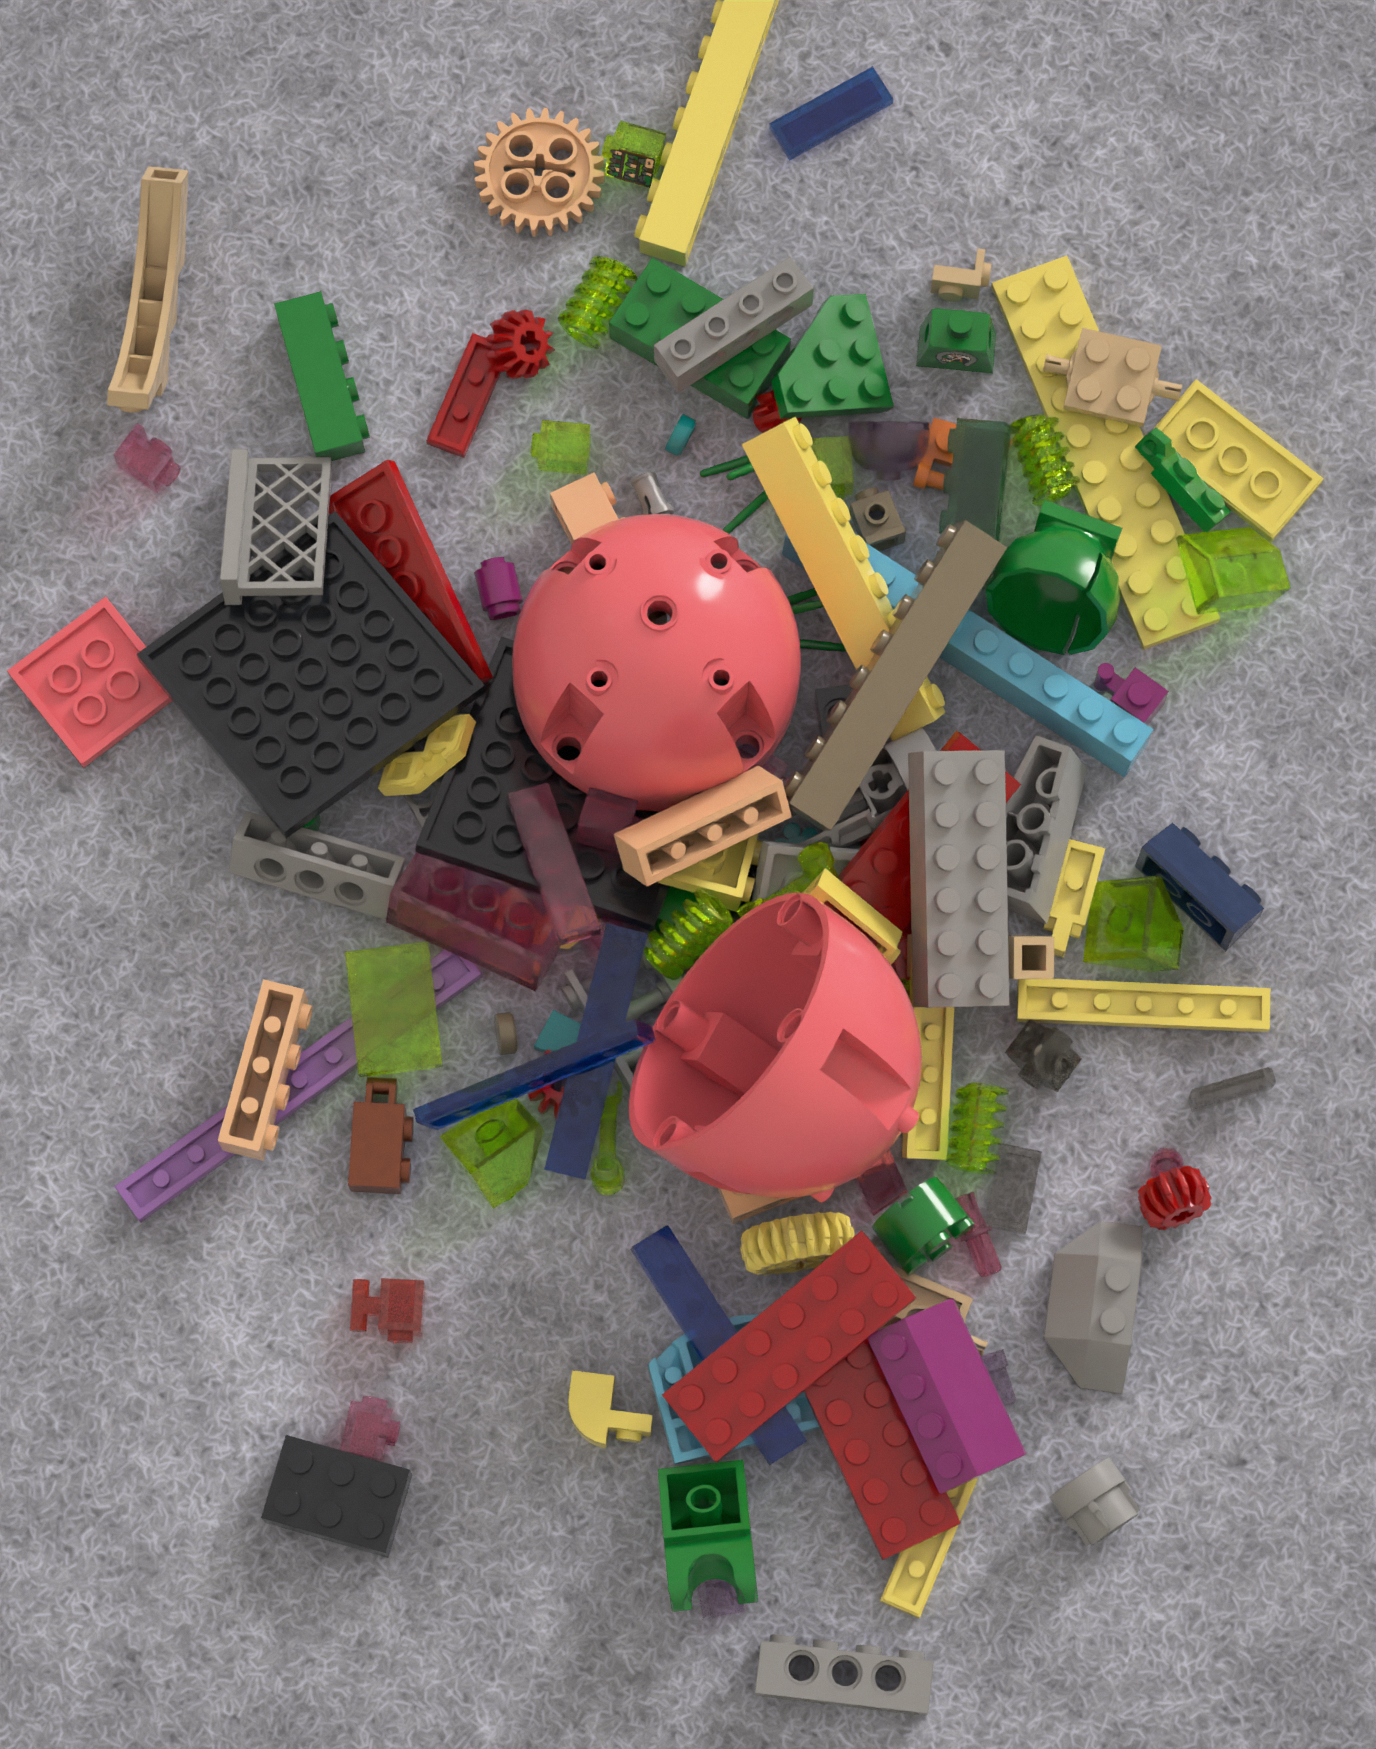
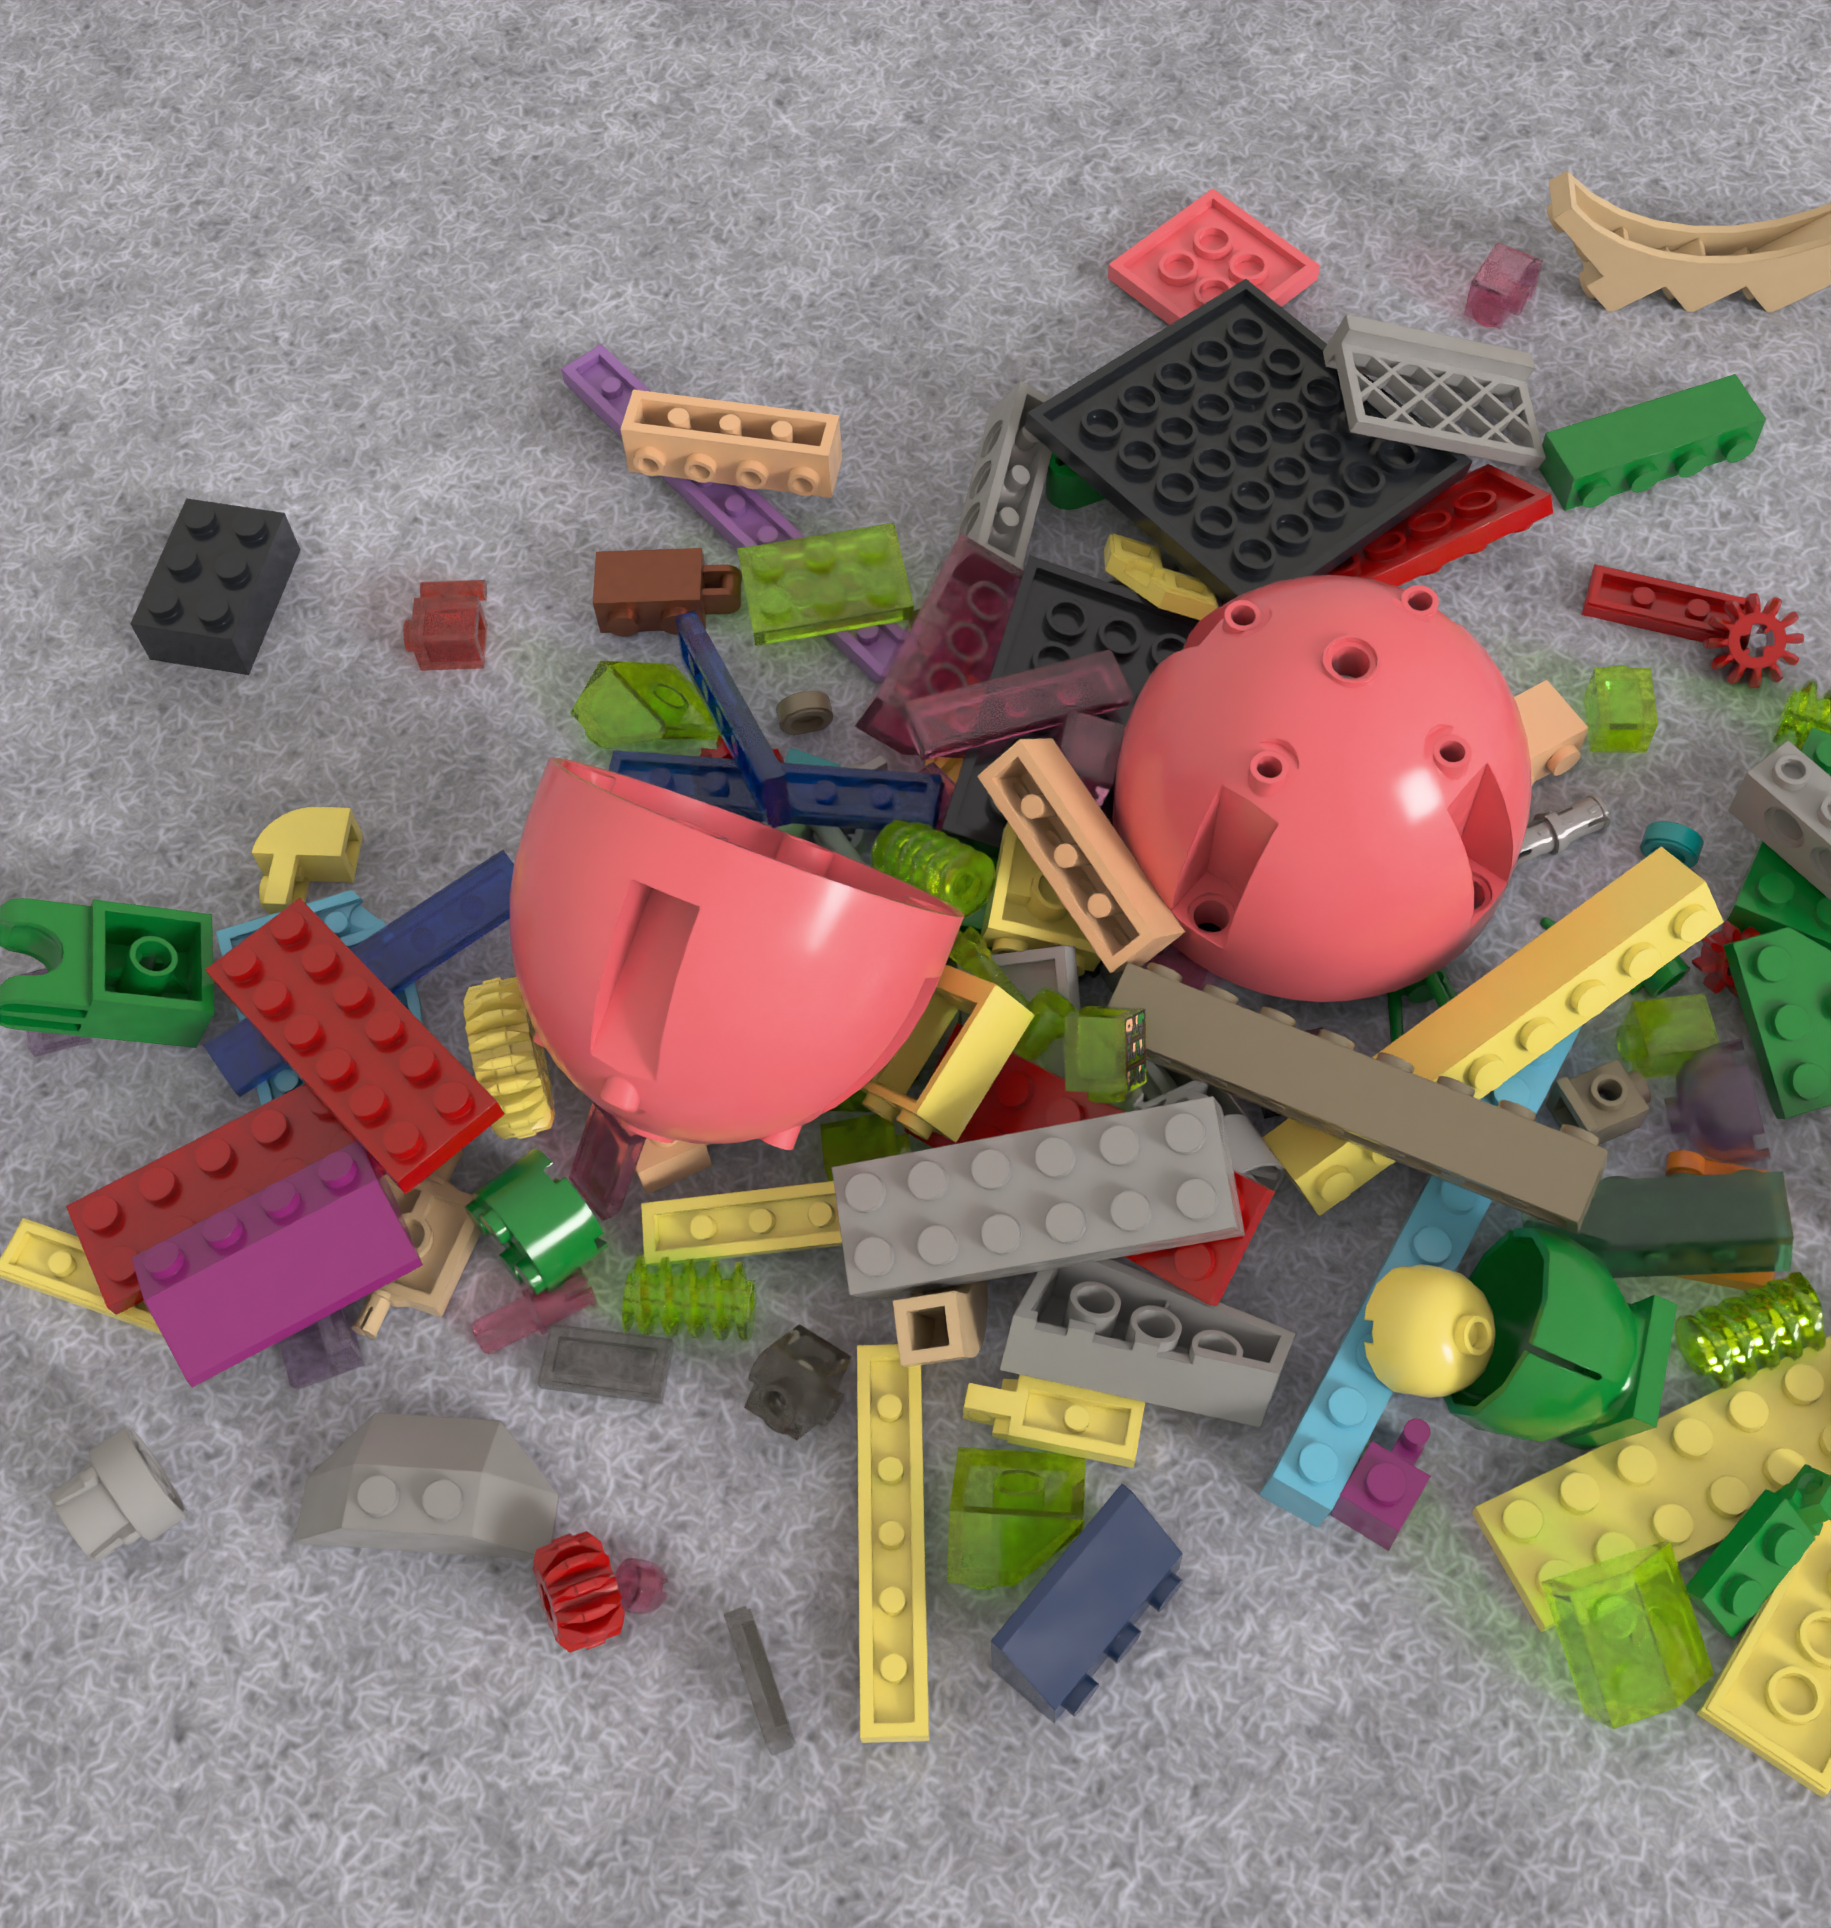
camera: 90 degrees right, 15 degrees down
clear pink brick [340,1396,401,1462] -> none
none -> clear neon green brick [1064,1006,1147,1103]
none -> light yellow cylinder [1364,1264,1496,1398]

